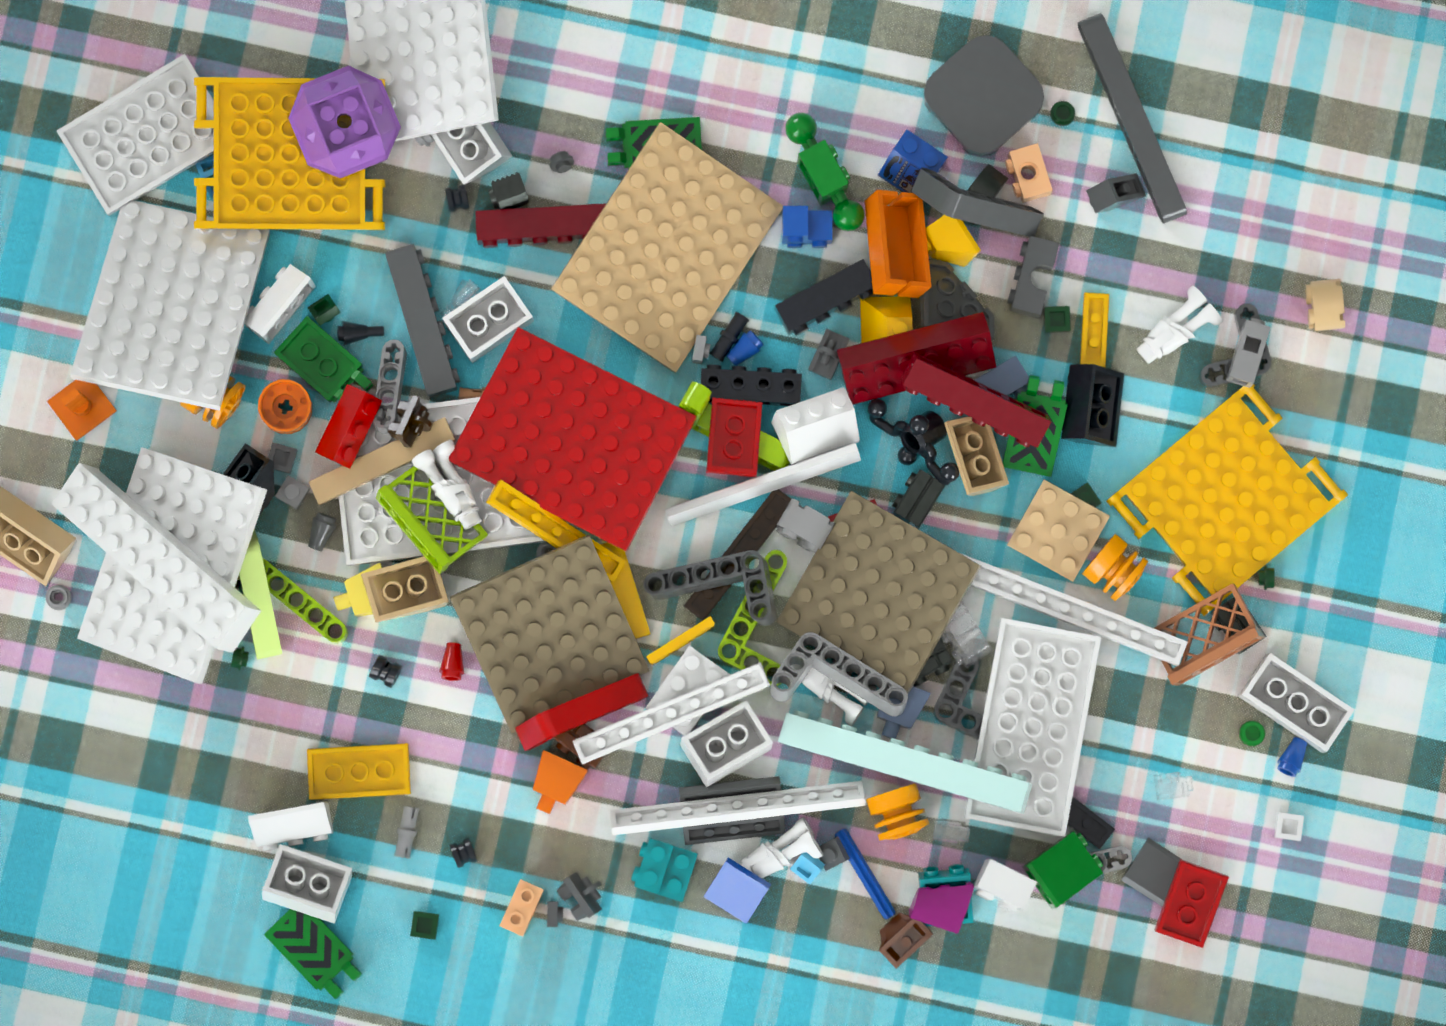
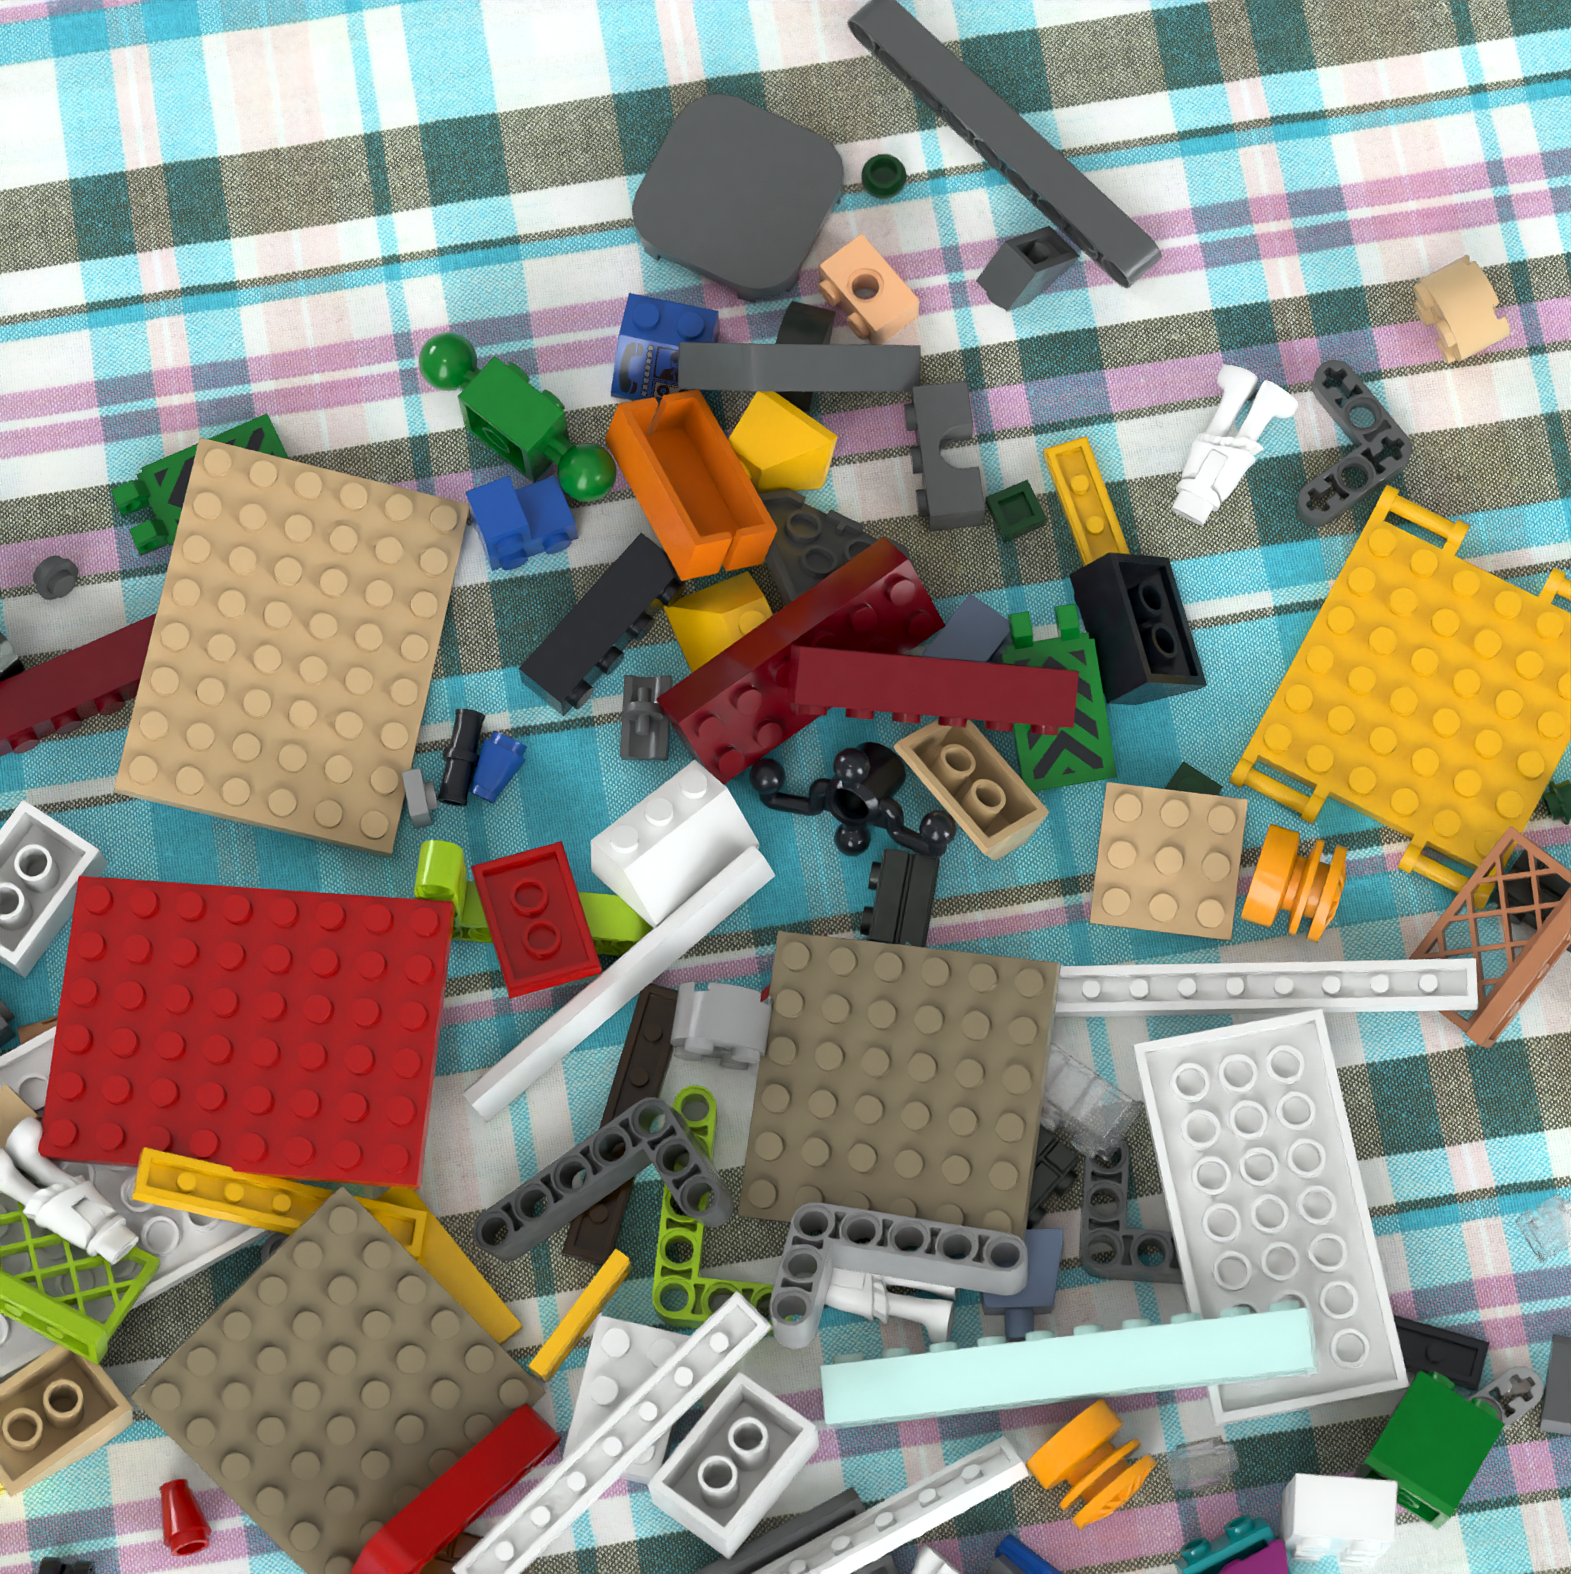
camera: 15 degrees left, 10 degrees down
black brick [701,365,802,406] -> none
light grey brick [1226,318,1271,388] -> none

